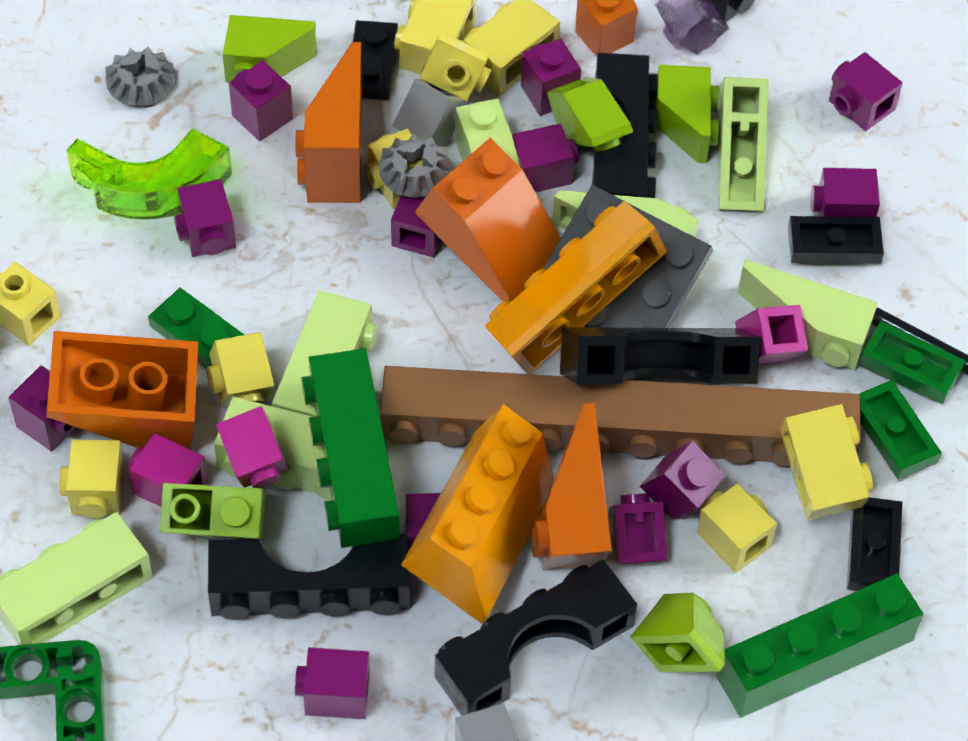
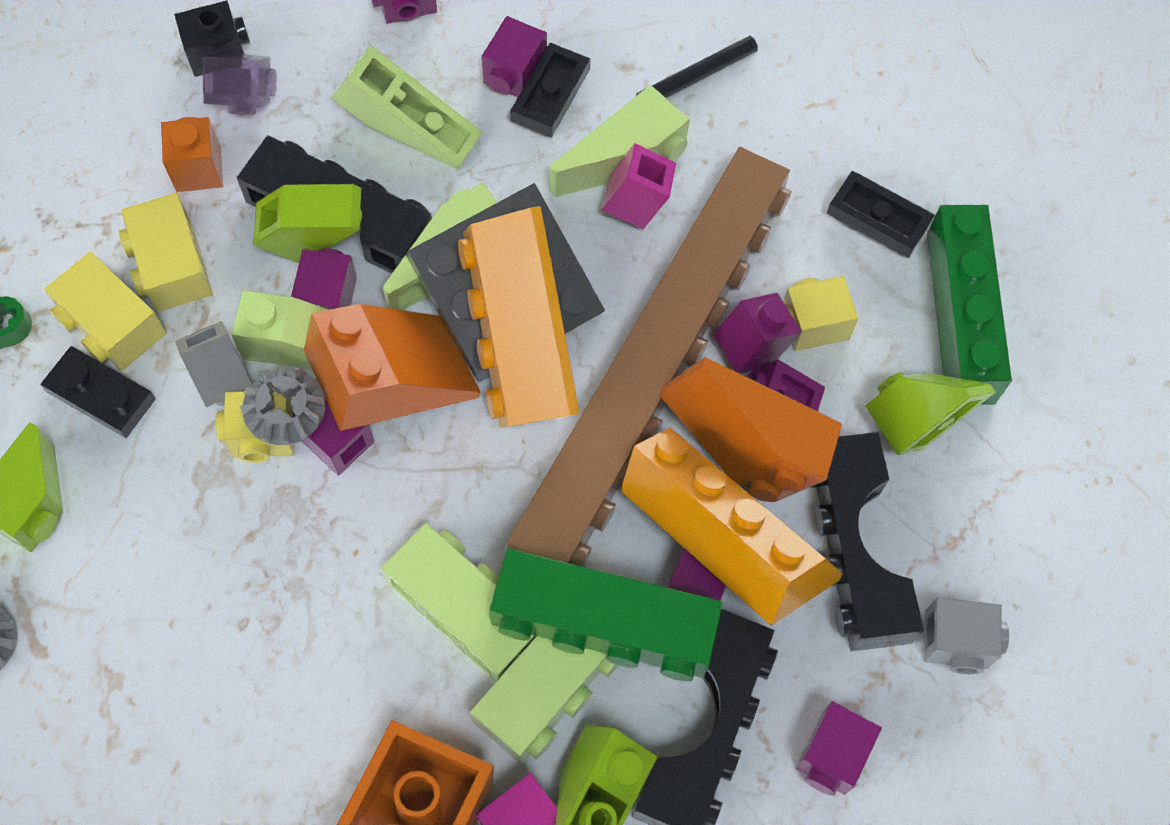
camera: 65 degrees left, 10 degrees up
clear neon green arch [66,128,232,220] -> none
green plate [148,287,244,369] -> none
magenta brick [174,179,236,257] -> none
light yellow brick [207,332,274,407] -> none
dark pink brick [216,406,289,488] -> none
magenta brick [229,60,293,142] -> none
orange slope [295,42,363,203] -> none
light yellow brick [419,31,491,101] -> none
magenta brick [520,38,581,116] -> none
black arch [560,327,760,384] -> none
lime slope [655,64,719,163] -> none
light yellow brick [780,404,873,521] -> none
green plate [858,321,965,404] -> none
green plate [859,380,942,480] -> none

